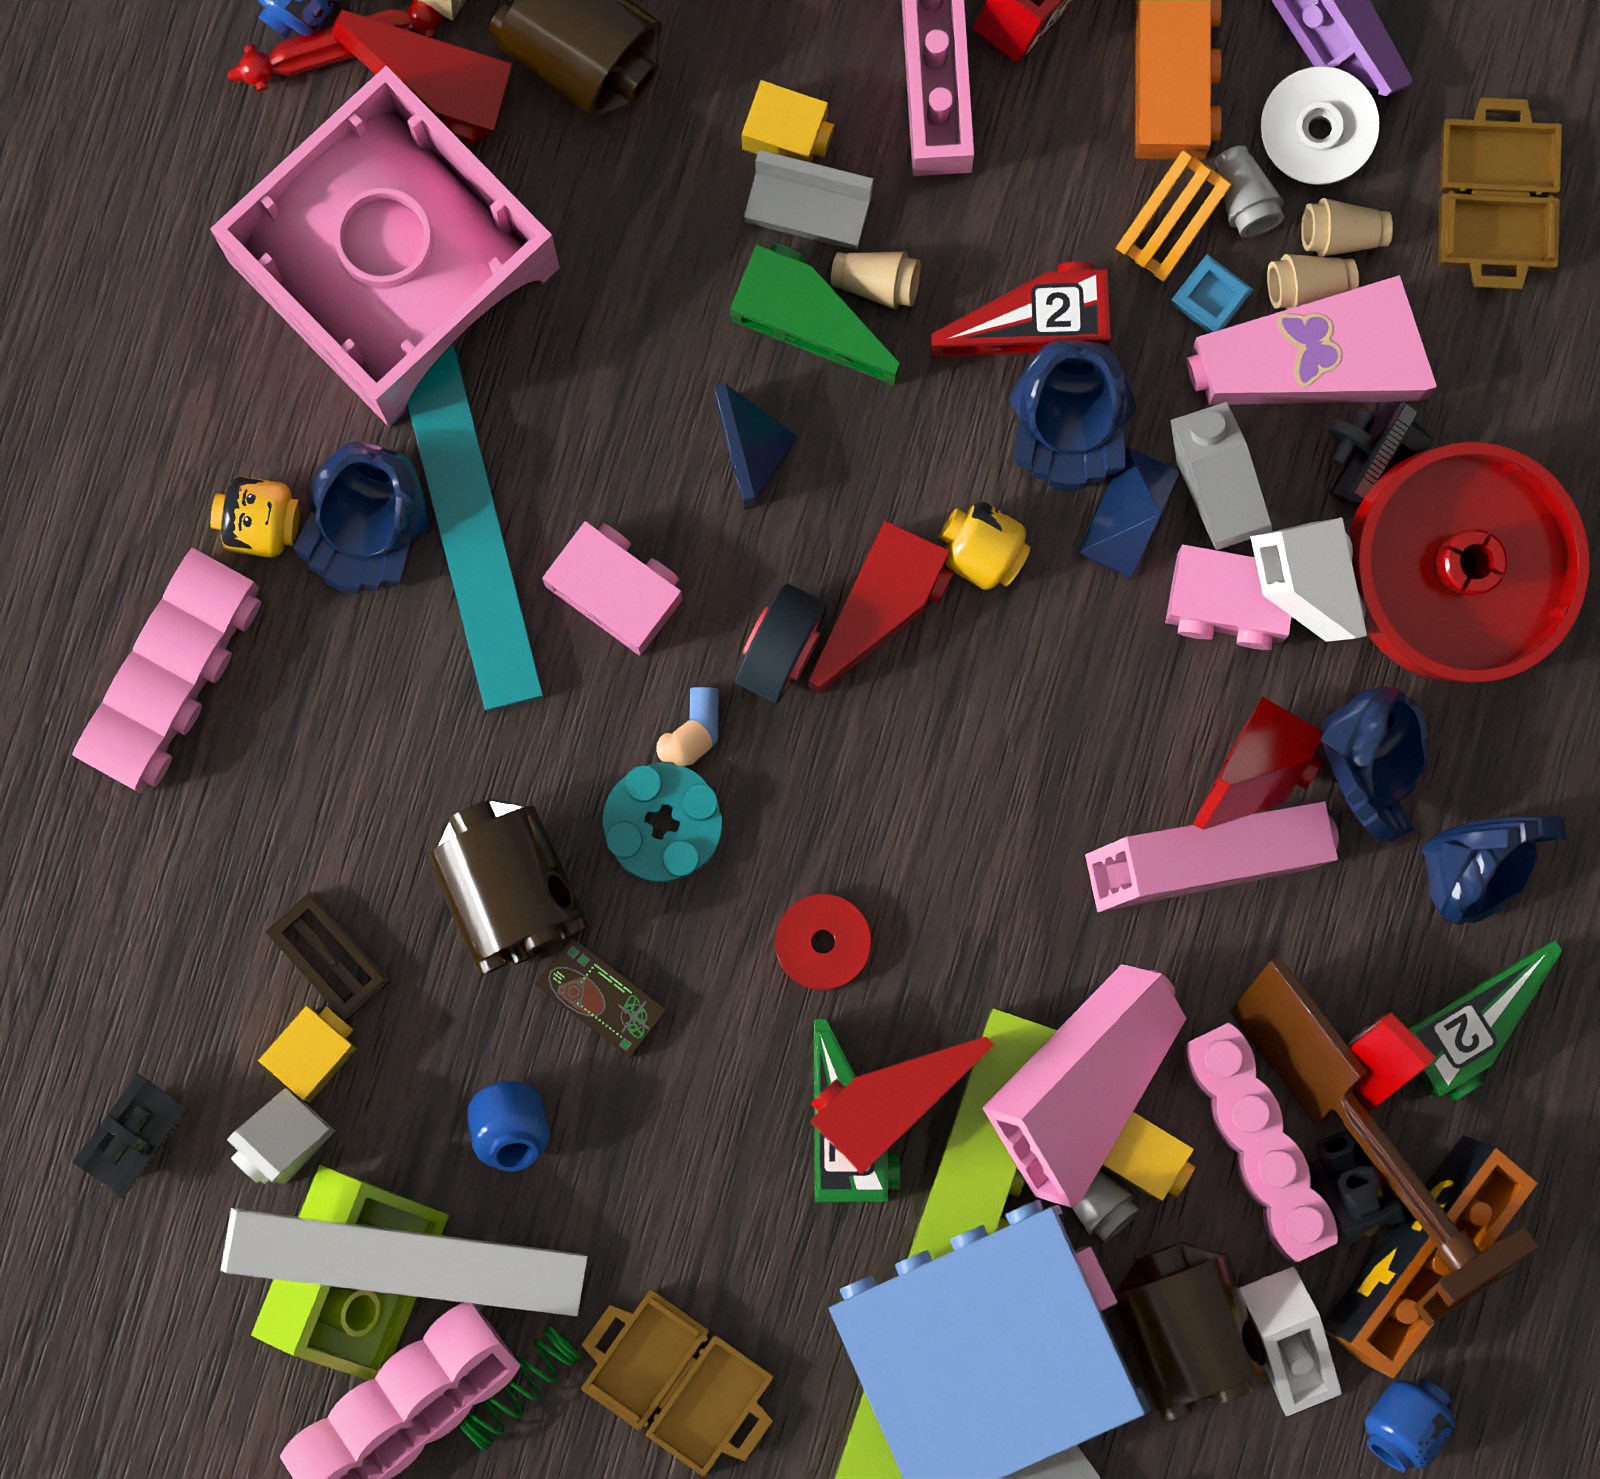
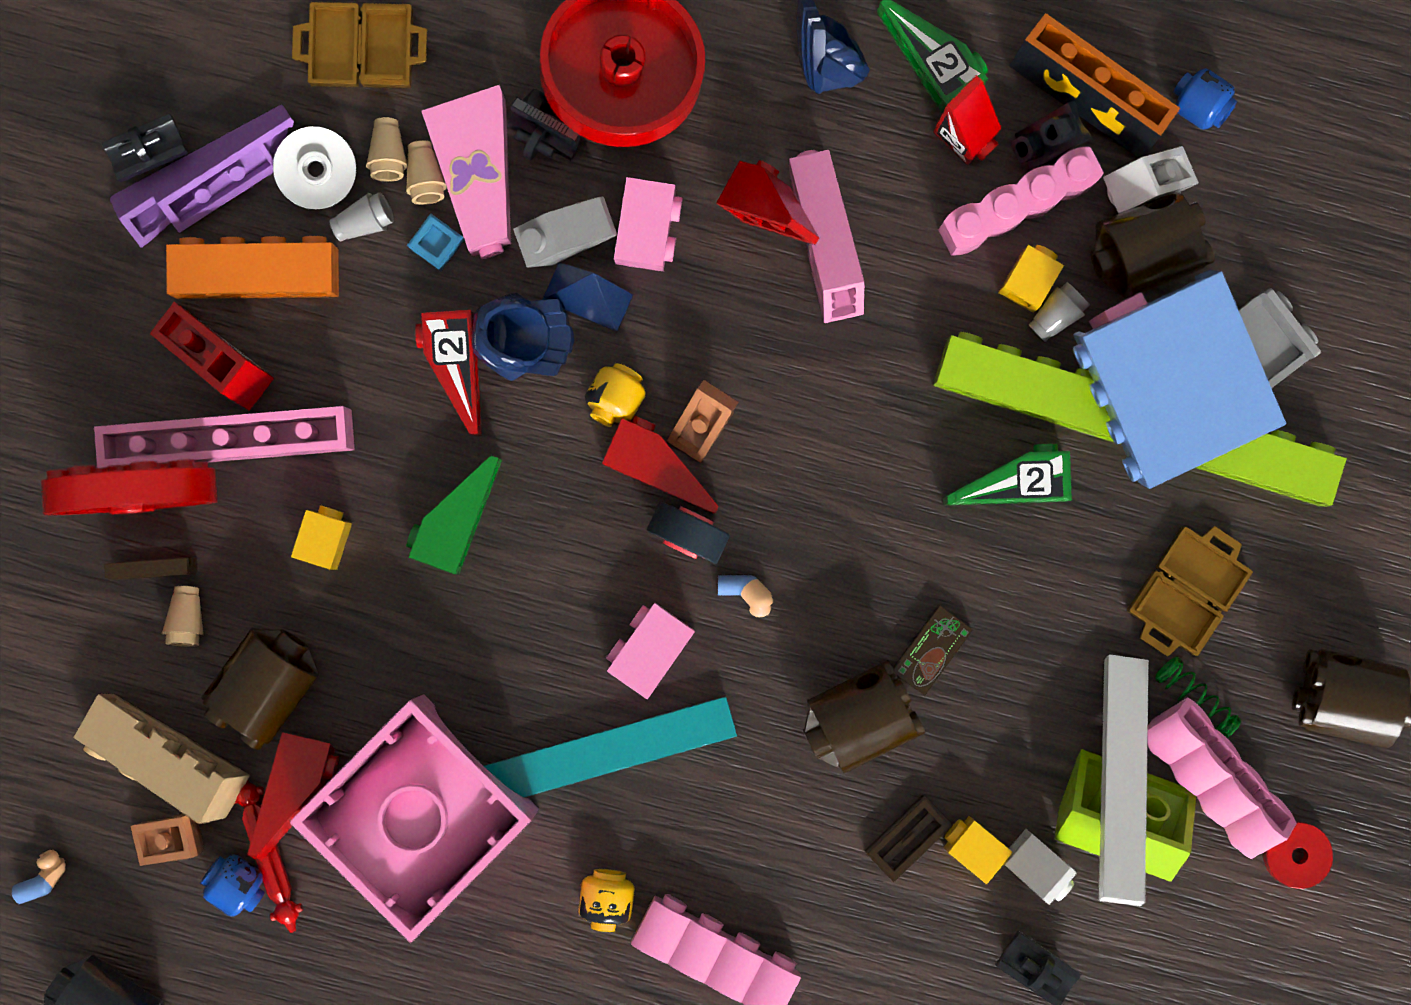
camera: 90 degrees left, 5 degrees up
dark blue hair [293,441,430,594] -> none
blue head [467,1081,550,1172] -> none
teal plate [603,763,722,883] -> none
dark blue slope [714,384,798,510] -> none
light grey panel [744,149,873,251] -> none
red piece [775,894,871,991] -> none
red slope [810,1036,994,1175] -> none
tan cone [831,251,921,310] -> none
bright pink slope [983,964,1187,1208] -> none
light orange tile [1116,150,1233,282] -> none
reddish brown piece [1230,956,1539,1327] -> none
white slope [1251,518,1367,642] -> none
dark blue hair [1320,686,1429,842] -> none
none -> nougat slope [667,380,739,463]

